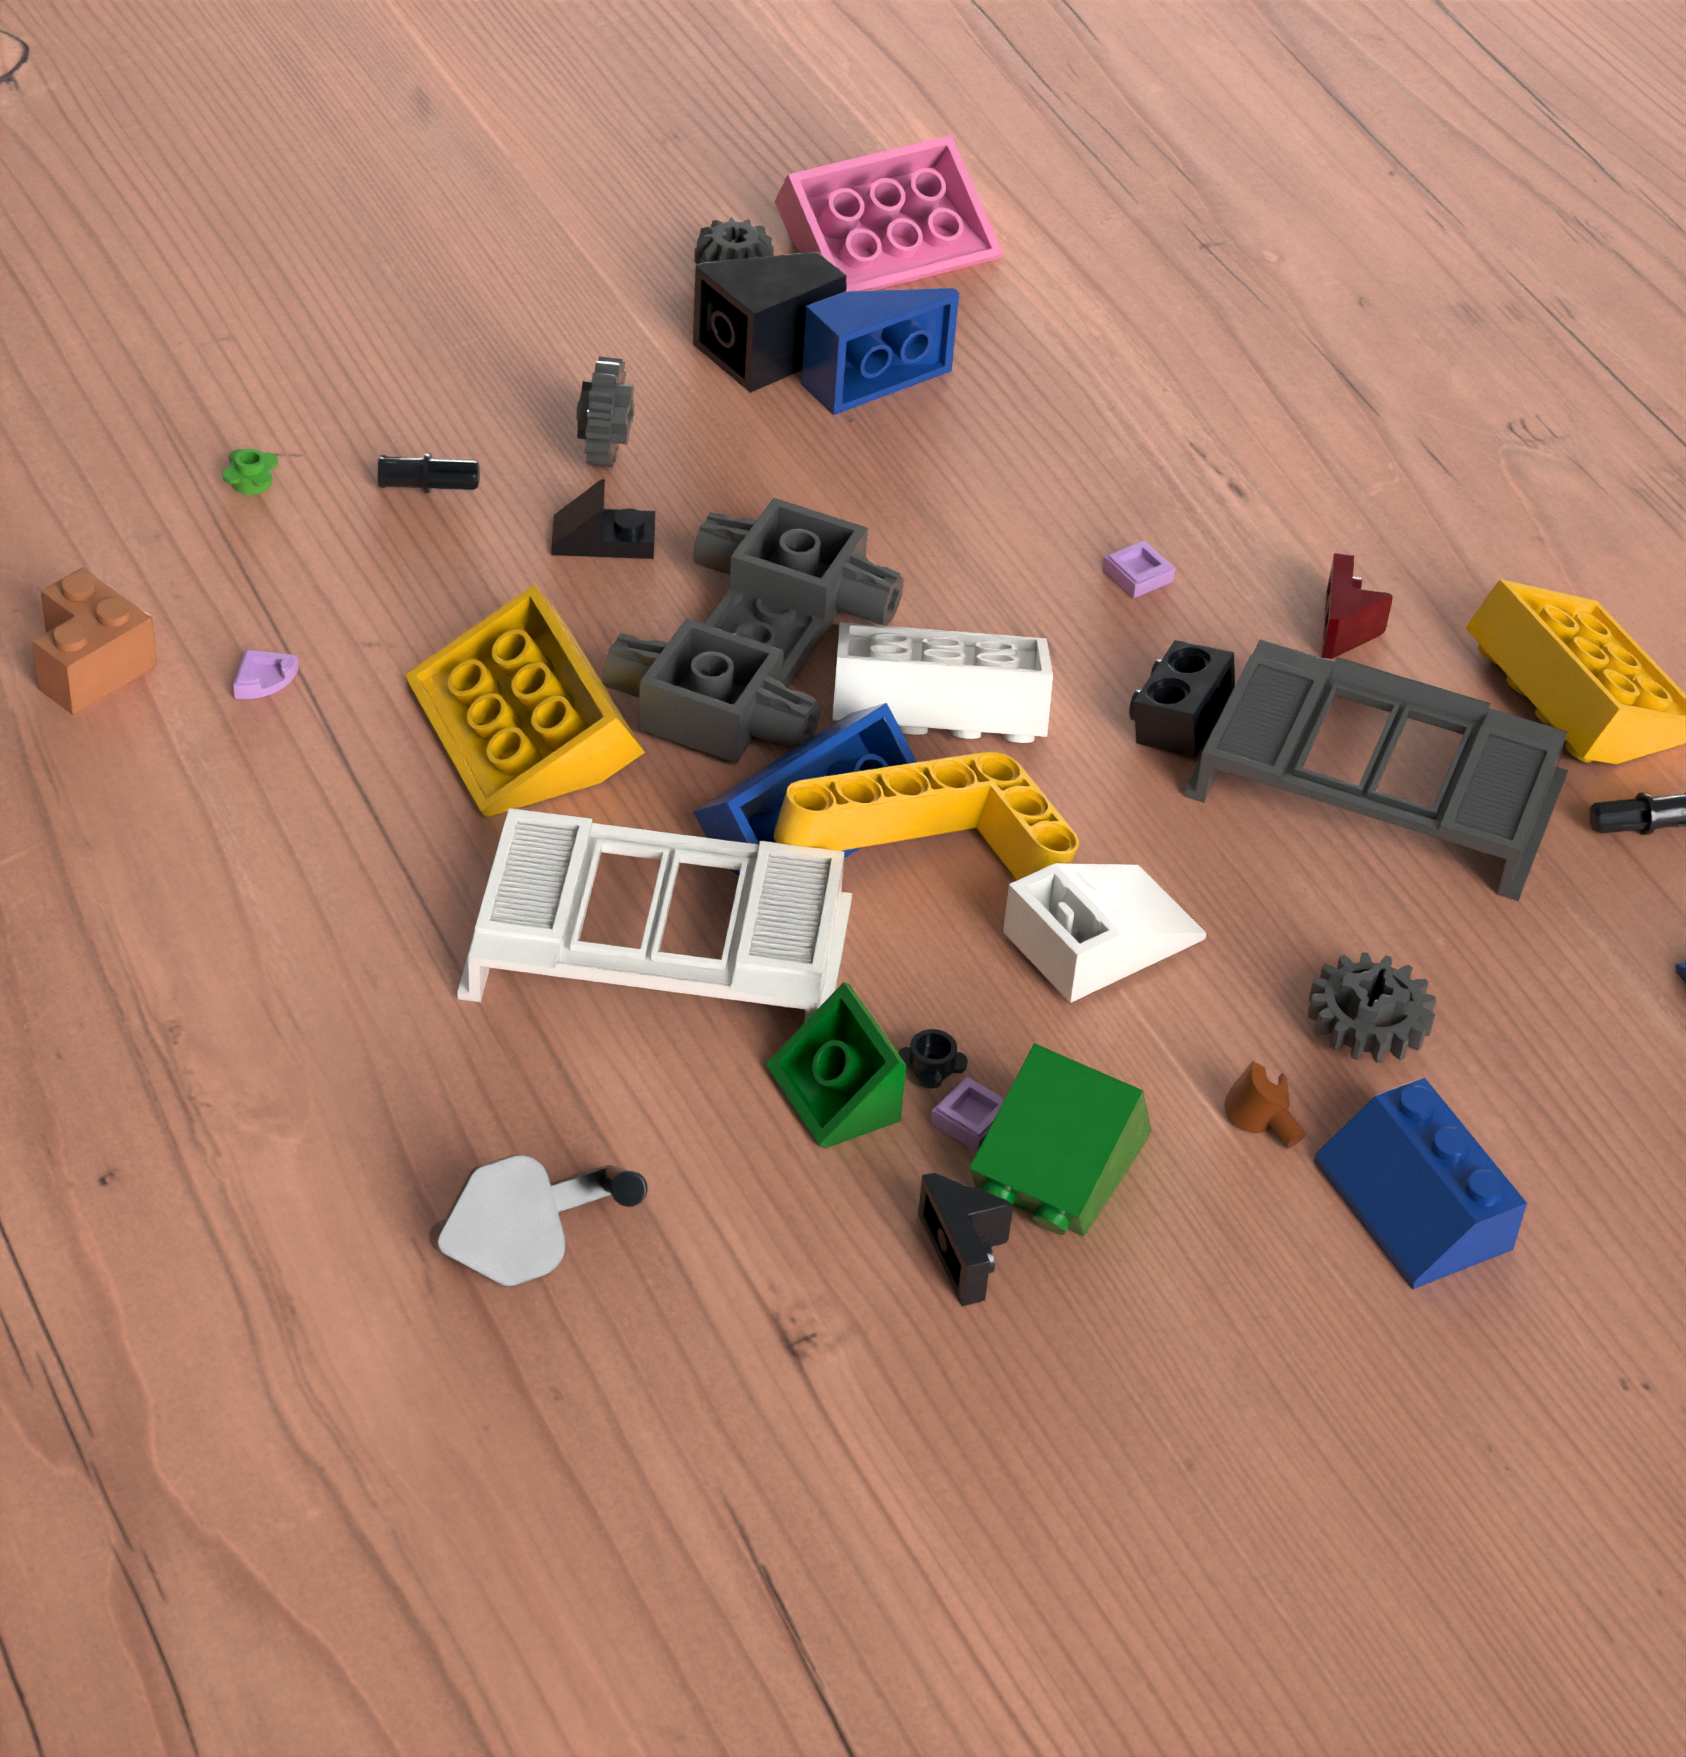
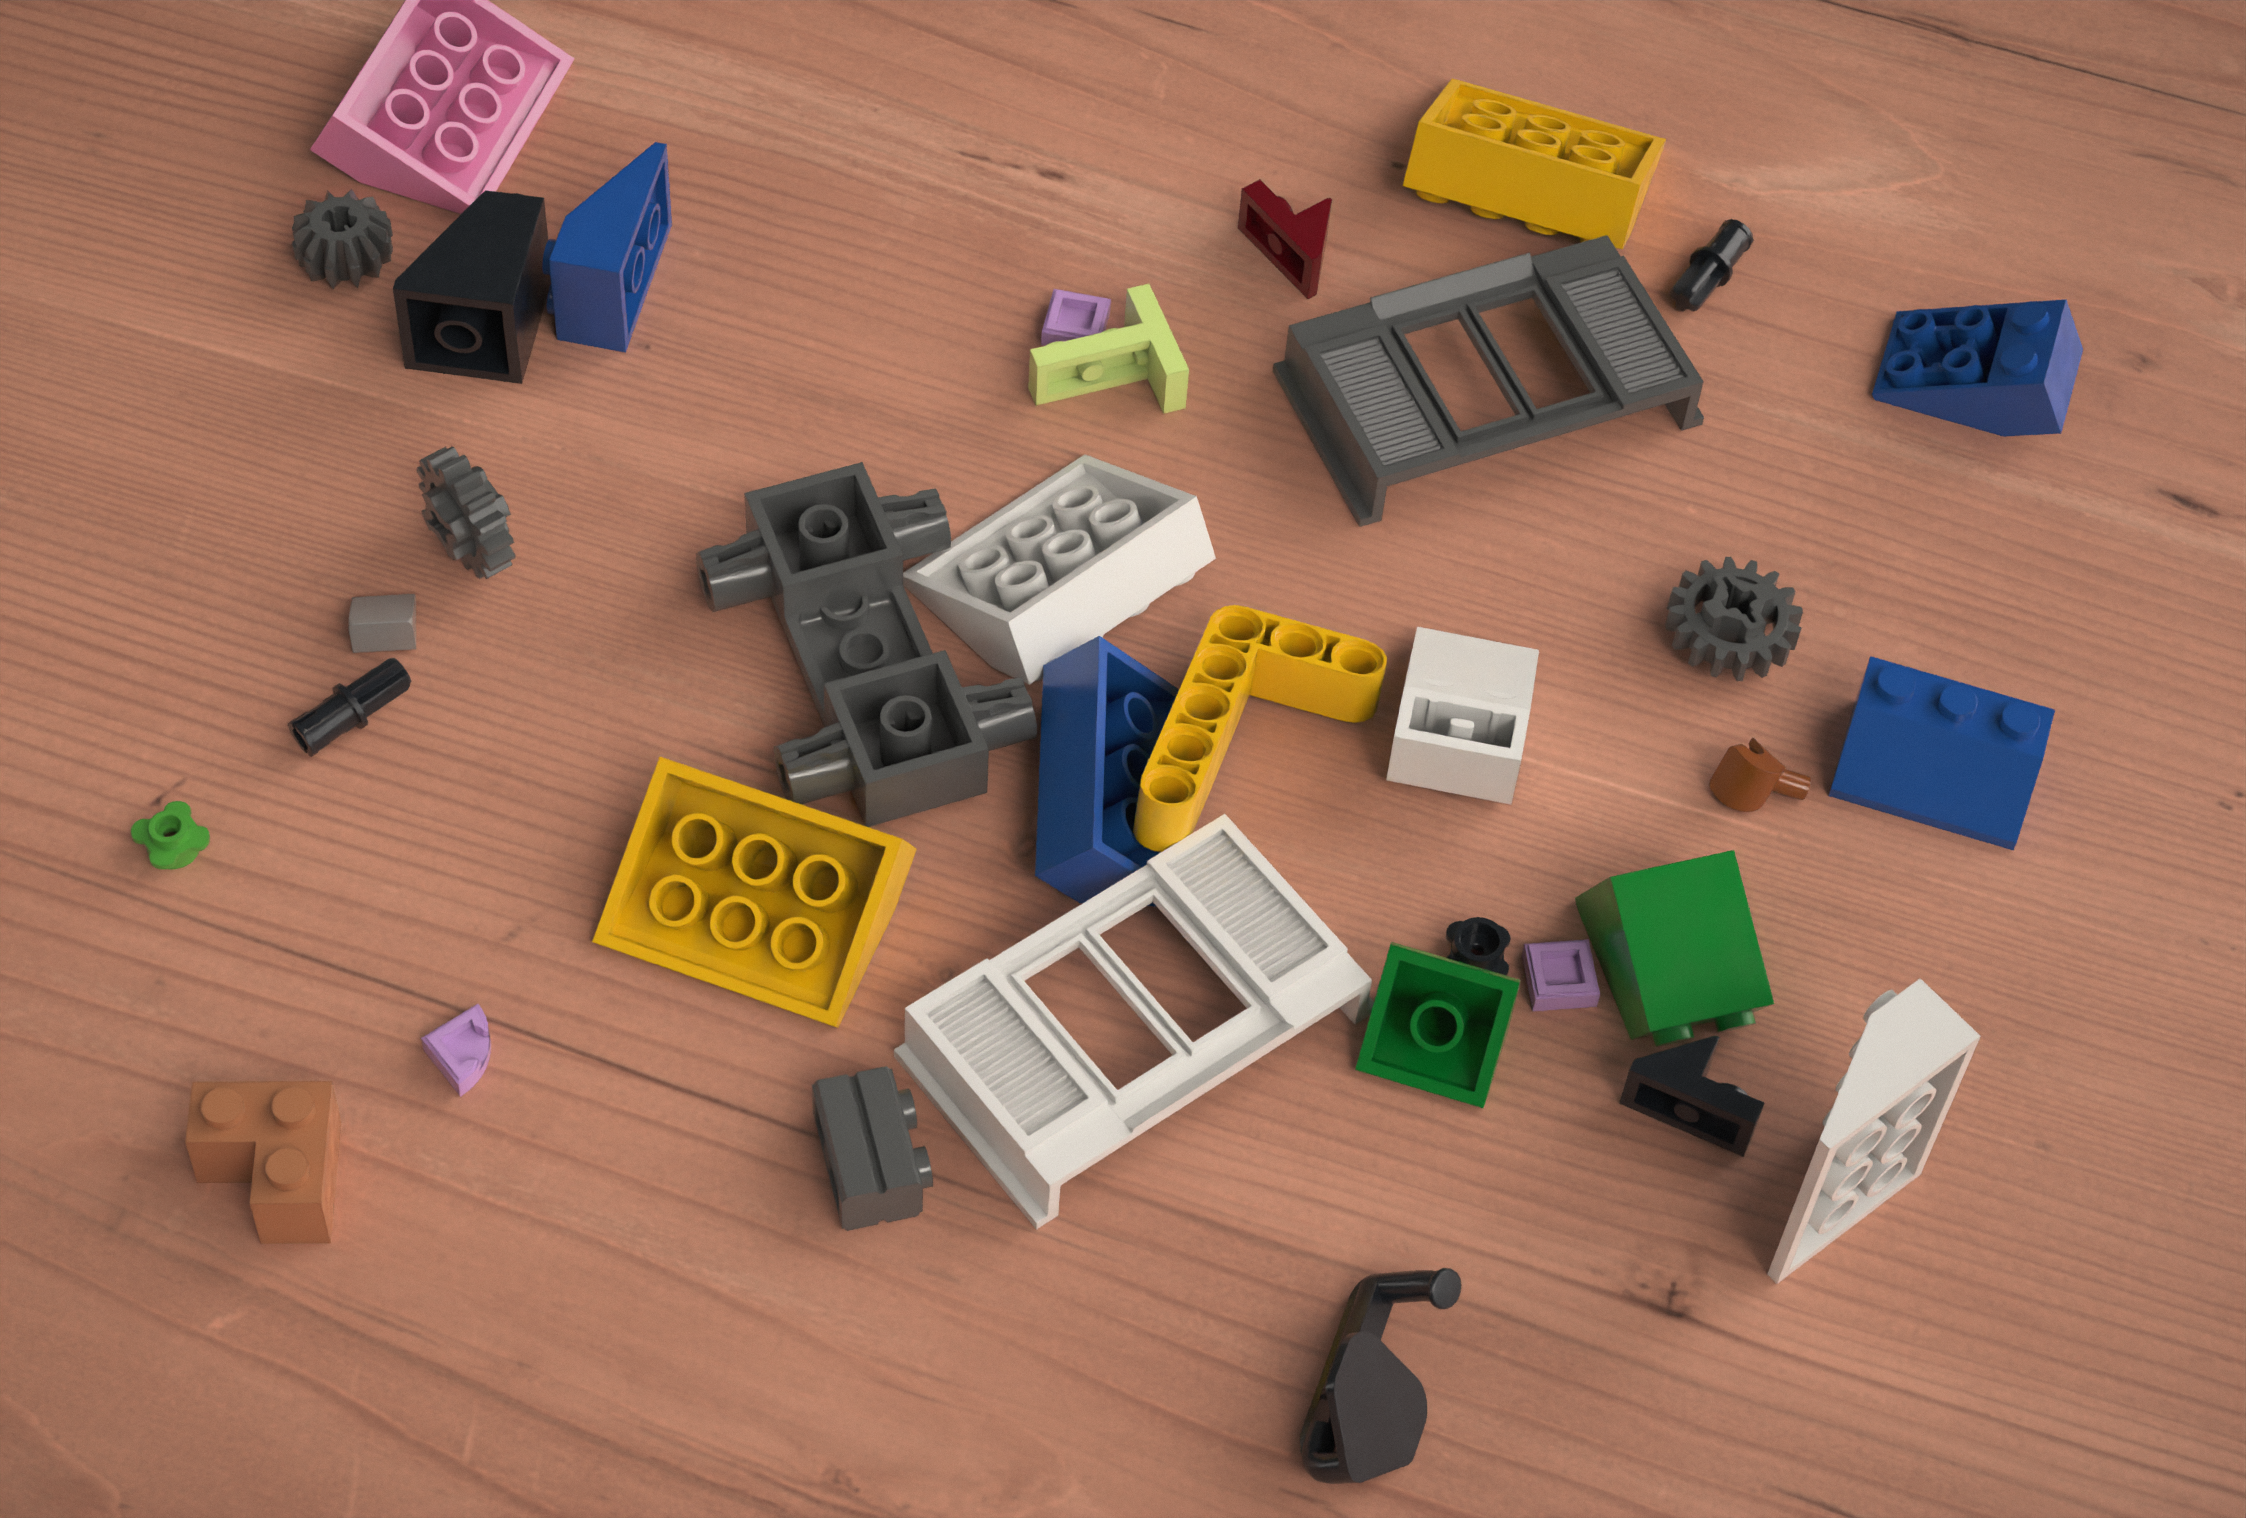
camera: 45 degrees left, 10 degrees up
black slope [551,479,655,559] -> none
black brick [1129,640,1235,756] -> none
none -> light grey slope [348,594,416,653]
none -> dark grey brick [812,1066,933,1231]
none -> yellowish green bracket [1028,284,1189,414]
none -> white slope [1767,979,1981,1284]

